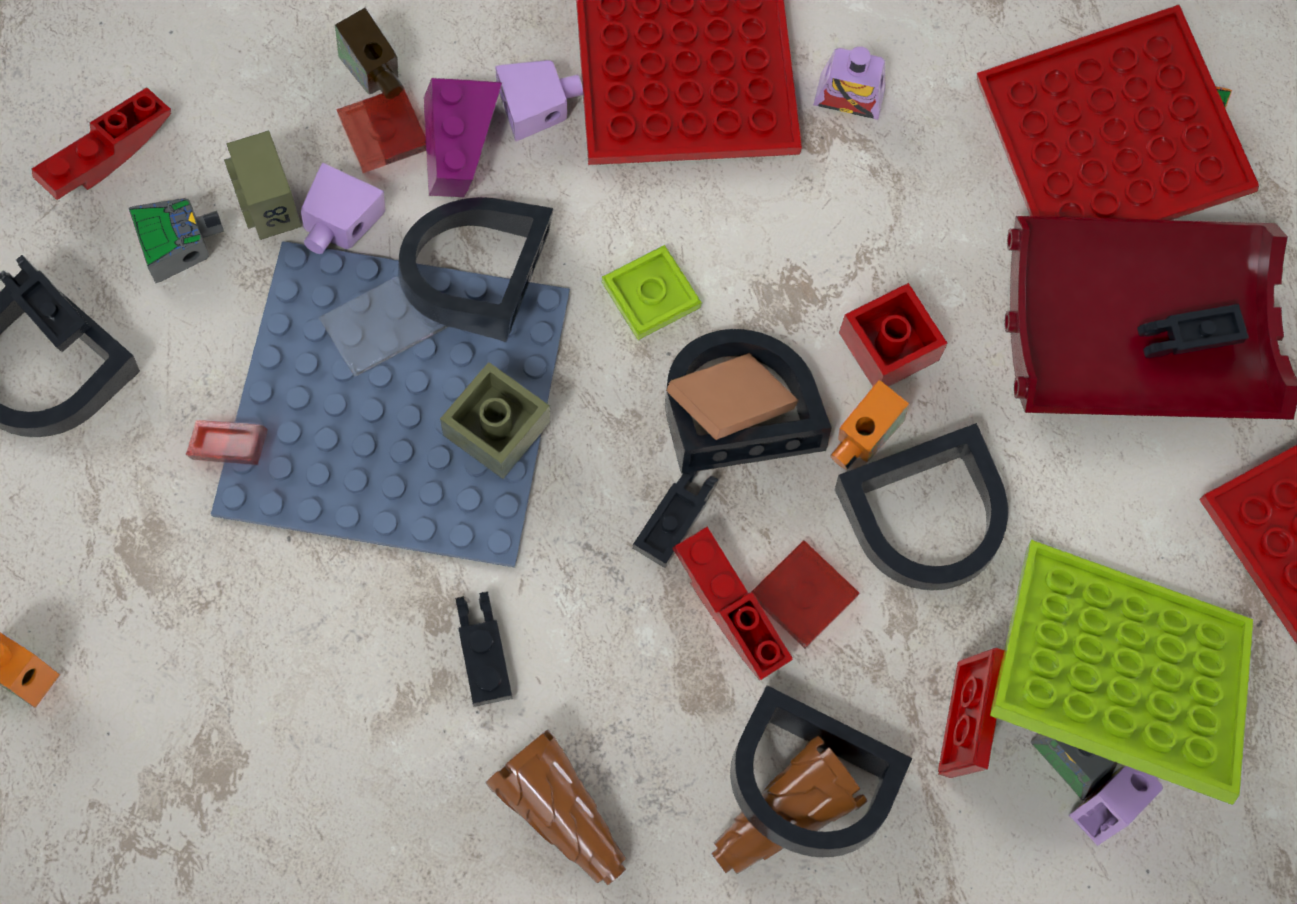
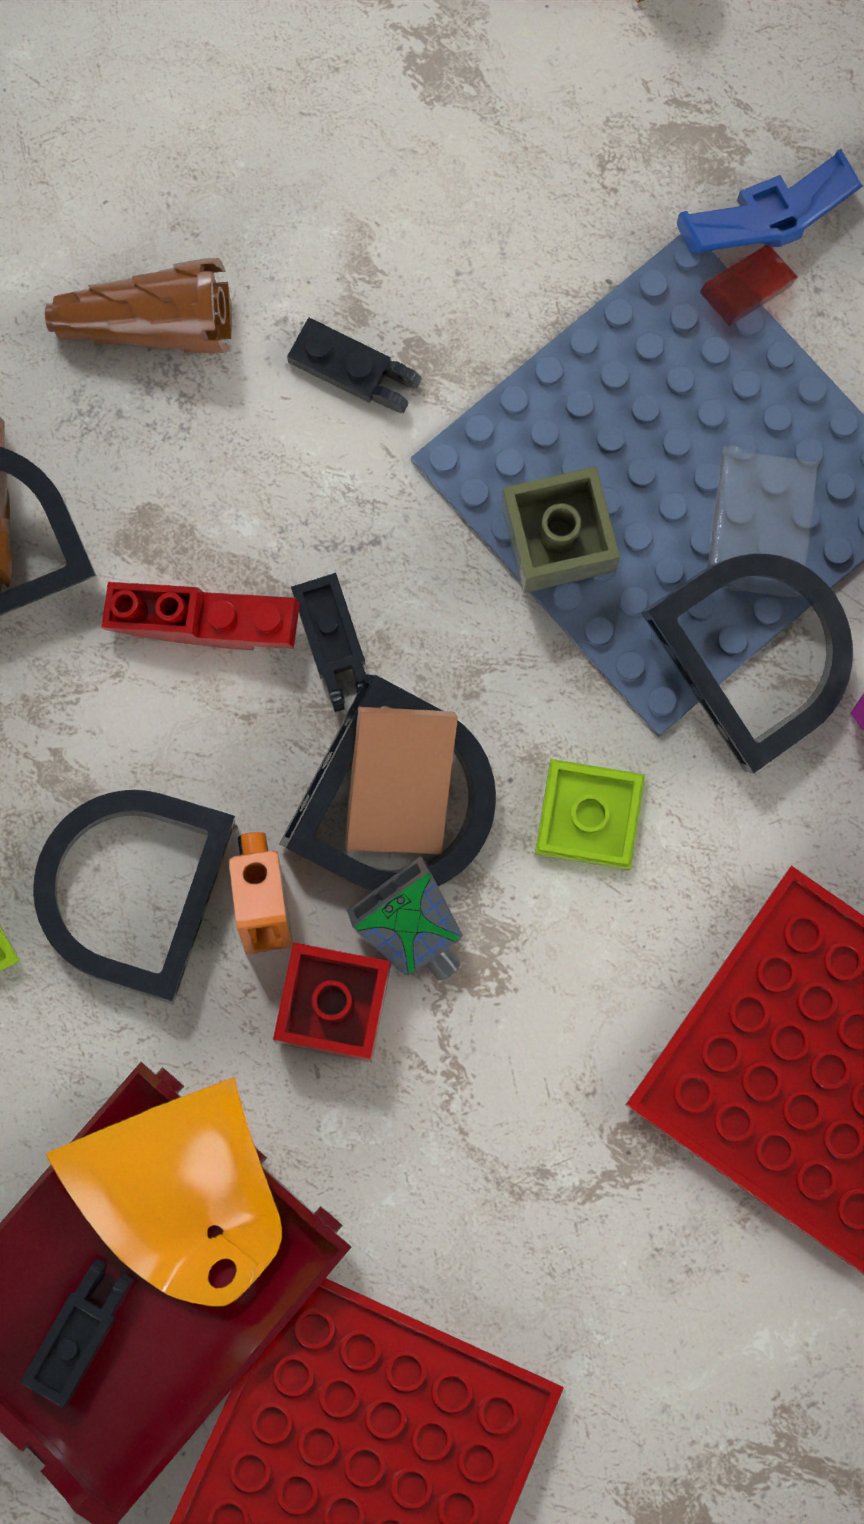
camera: 135 degrees right, 10 degrees up
clear red tile [751,540,860,649] -> none
lavender torso [813,47,885,120] -> none
none -> light orange piece [46,1077,282,1306]
none -> torso [346,856,463,980]
none -> blue plate [677,149,863,254]

